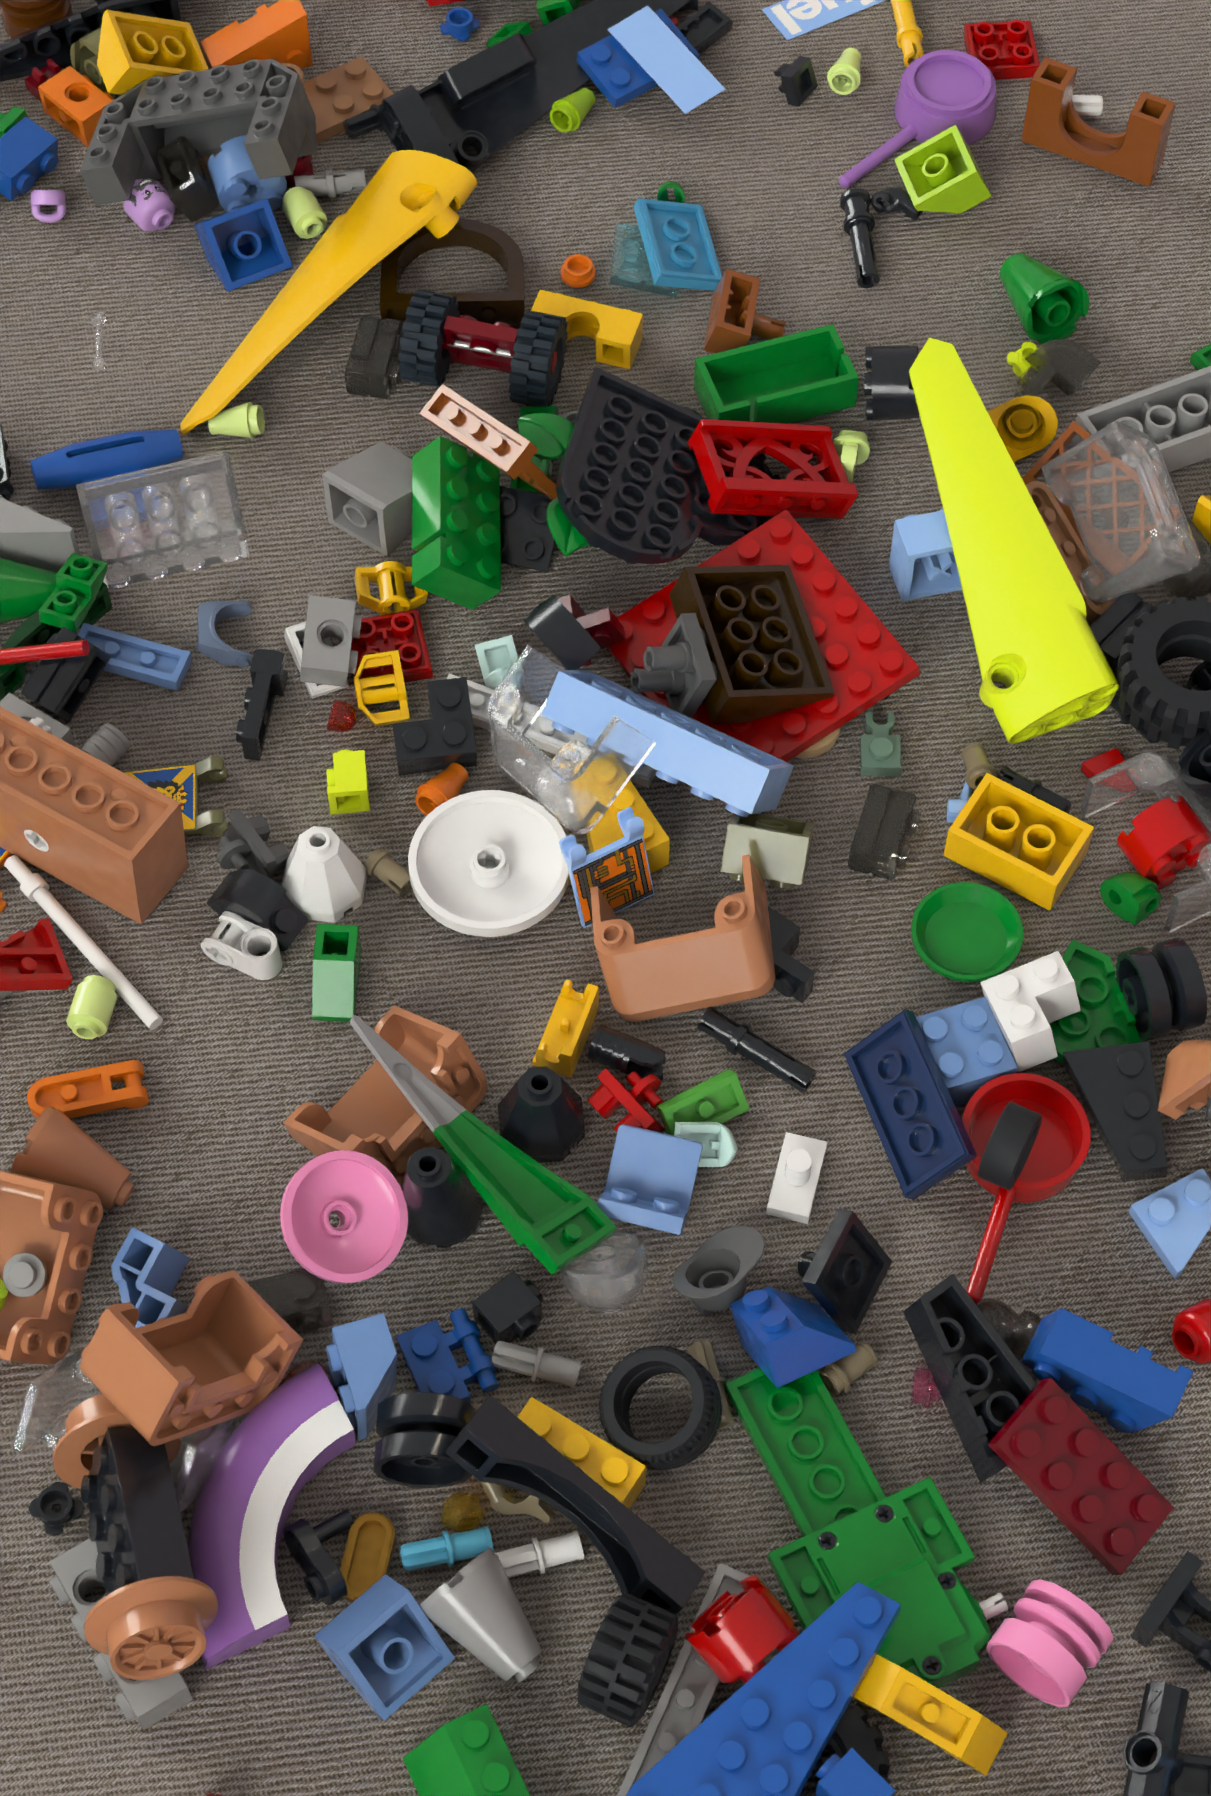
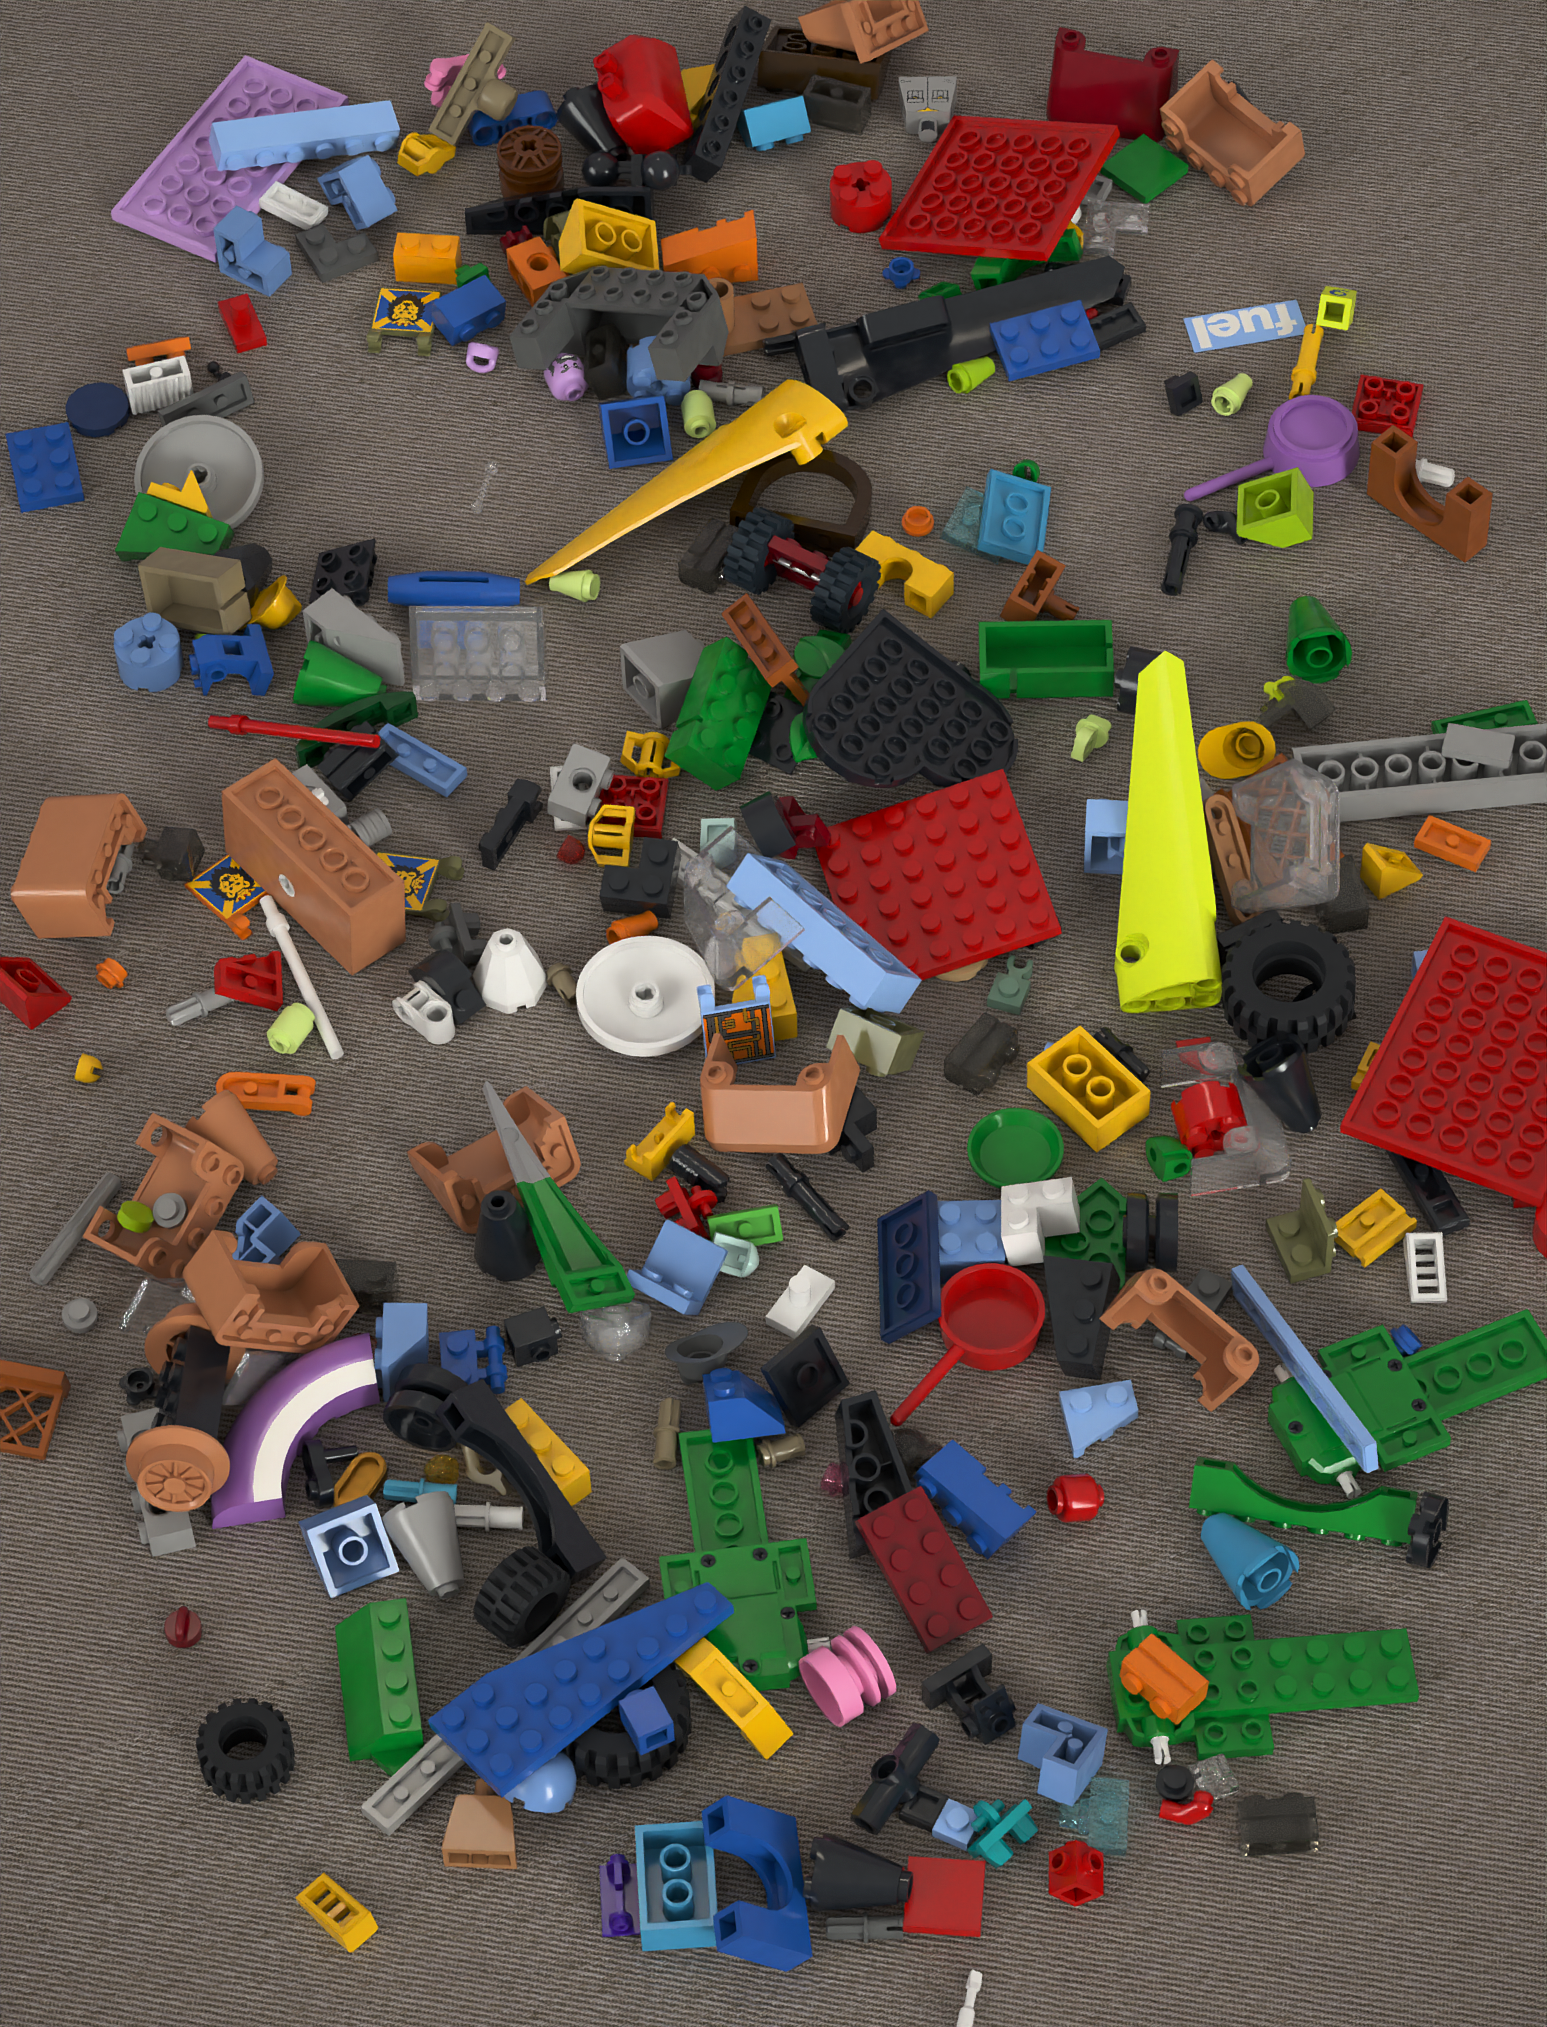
camera: 20 degrees right, 5 degrees down
green slope [39,553,108,632] -> none
sand blue helmet [197,600,252,668] -> none
bright pink dish [280,1150,408,1283] -> none
slope [312,924,362,1022] -> none
neon yellow brick [326,749,370,815] -> none
light grey axle [491,1341,582,1389] -> none
black cone [498,1066,585,1163] -> none
black tyre [599,1345,722,1470] -> none
light blue sticker [607,5,725,114] -> none
dark grey plate [630,613,717,718] -> none
dark brown slope [669,565,835,724] -> none
red brick [685,1575,799,1684] -> none
red fence [688,419,859,519] -> none
dark tan pin [961,743,997,790] -> none
black tyre [977,1102,1042,1191] -> none

